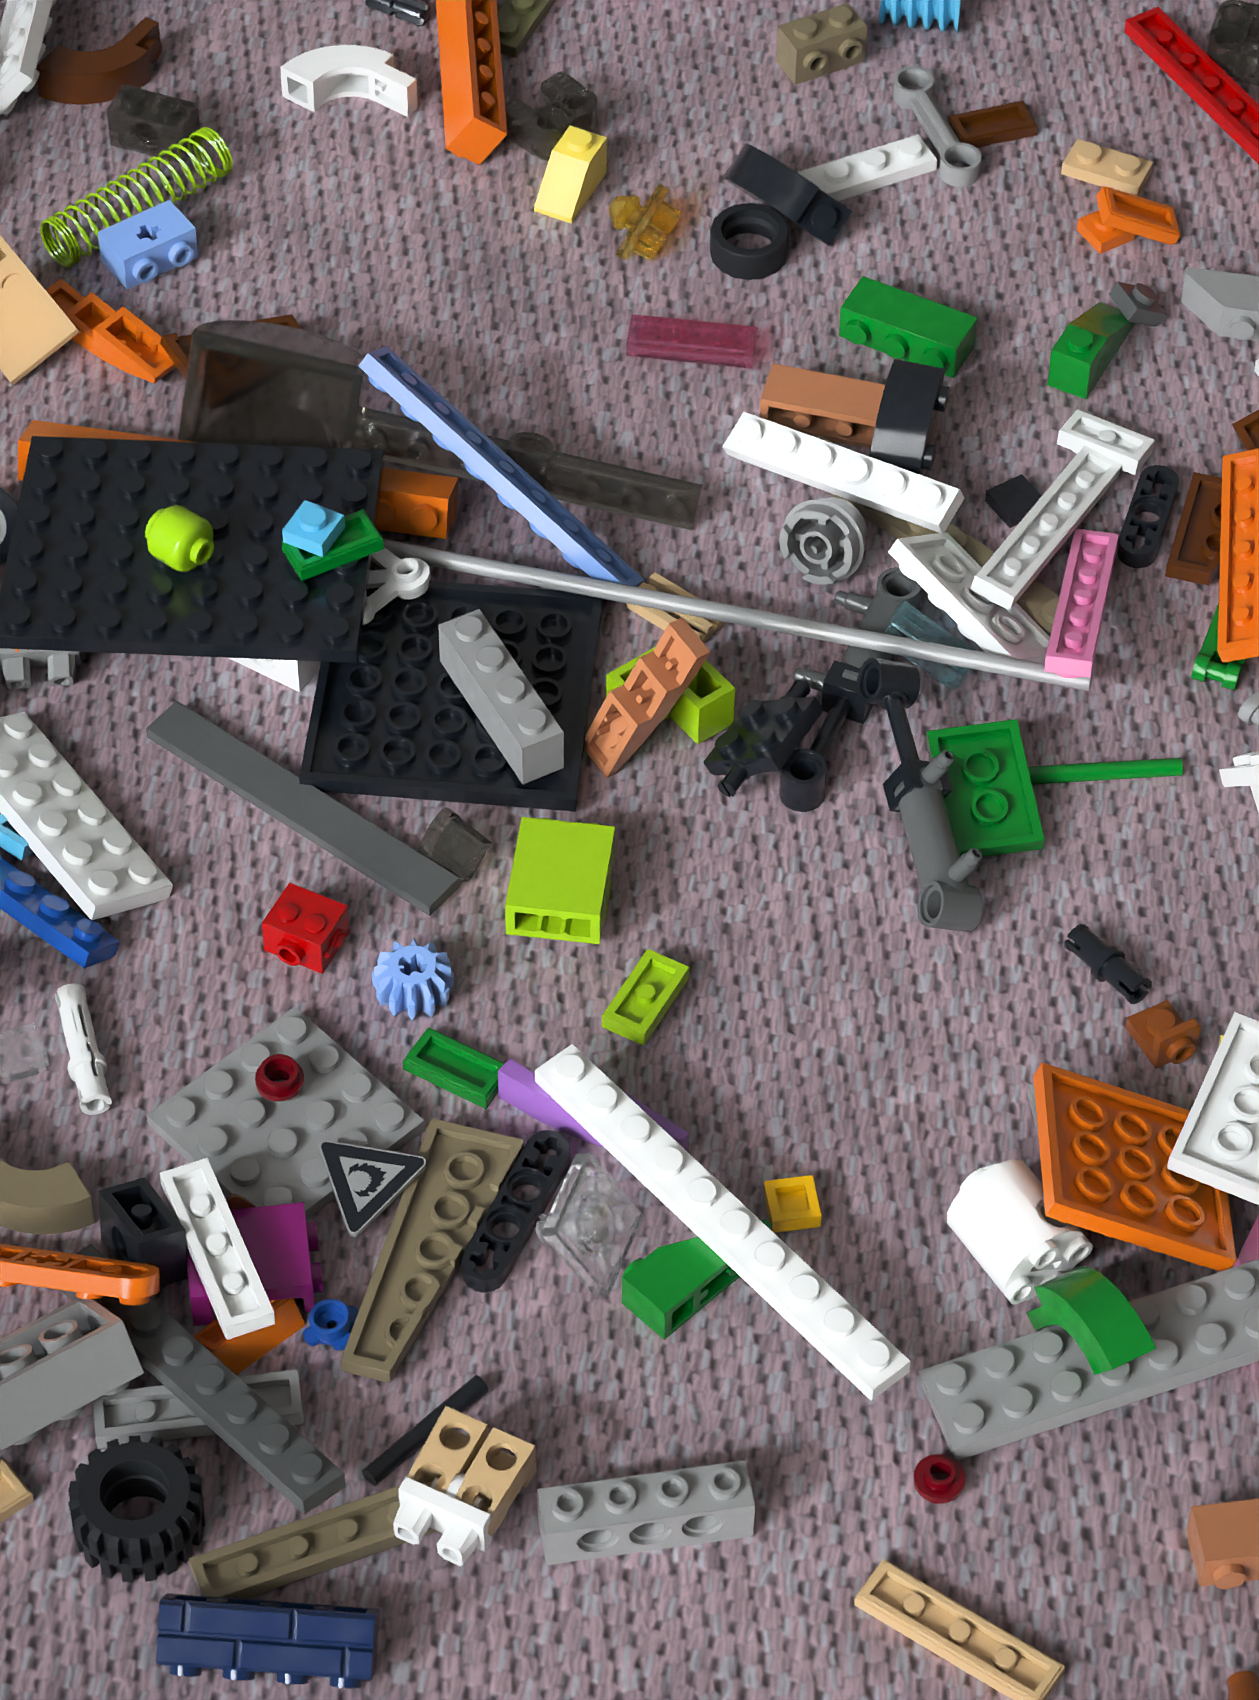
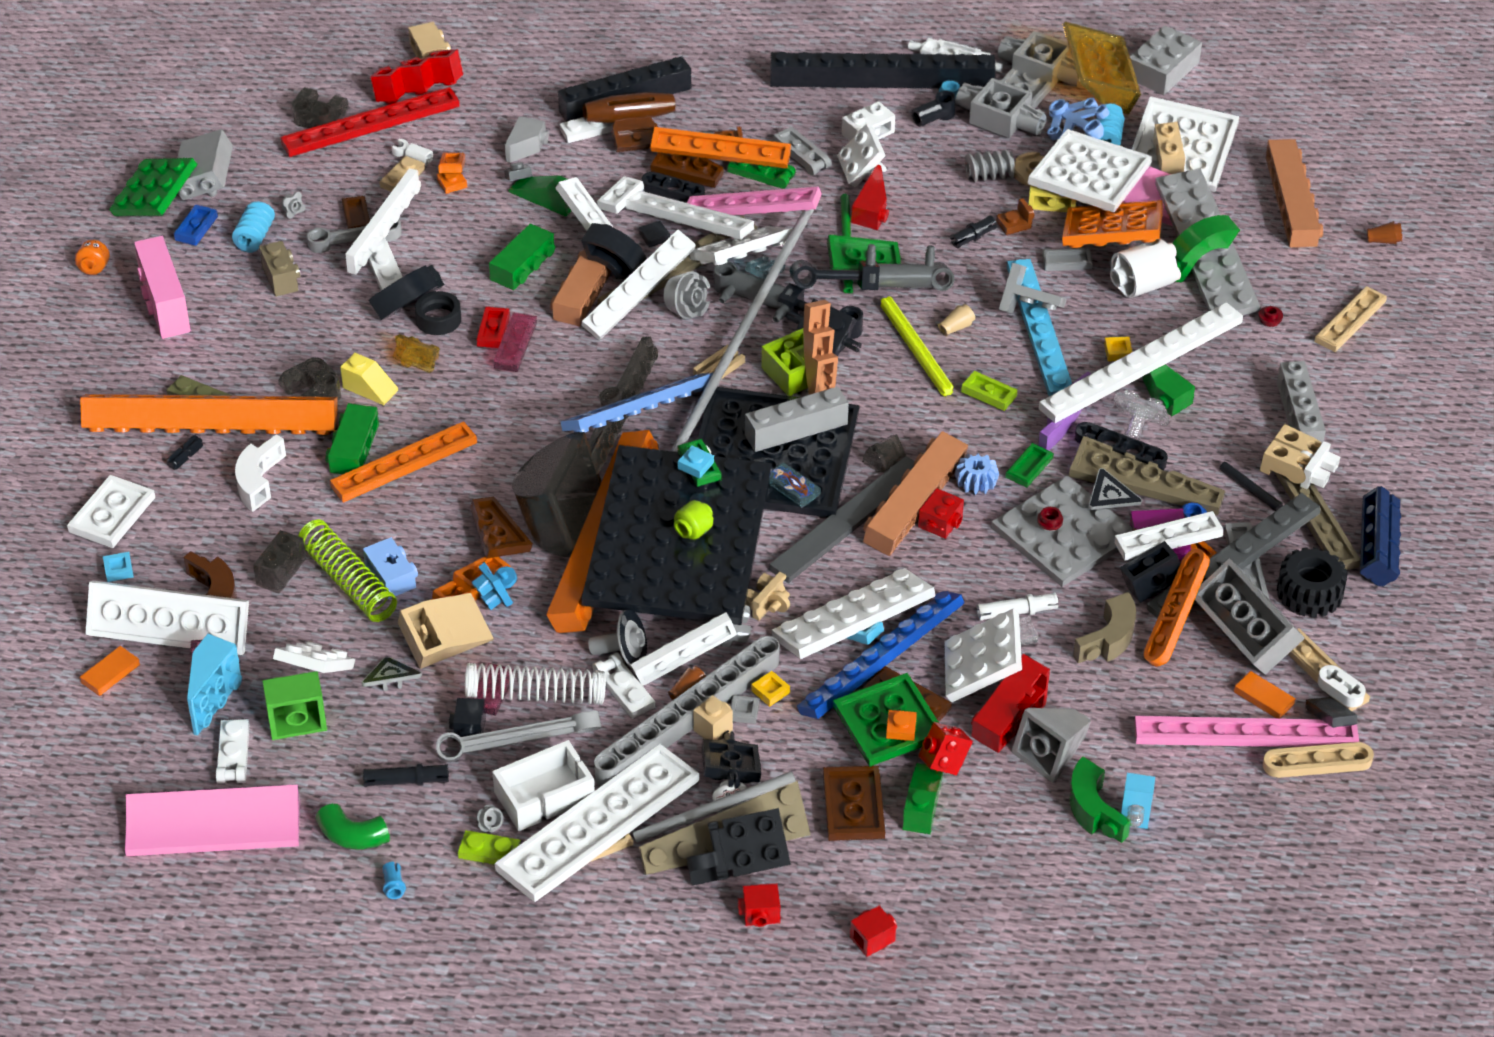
camera: 85 degrees left, 5 degrees down
lime brick [505,817,615,944] -> none
none -> light grey plate [281,192,305,219]
none -> green brick [325,403,379,475]
none -> orange plate [330,421,477,503]
none -> white plate [346,168,421,274]
none -> white bar [392,139,433,166]
none -> dark azure hips [471,562,517,610]
none -> red plate [477,307,510,349]
none -> white plate [556,177,614,231]
none -> tan hips [746,572,790,621]
none -> tile [769,462,821,507]
none -> red slope [851,164,889,230]
none -> nougat brick [863,431,968,556]
none -> neon yellow axle [880,296,954,396]
none -> tan cone [938,304,975,336]
none -> light grey bracket [999,263,1067,314]
none -> medium azure plate [1007,259,1072,396]

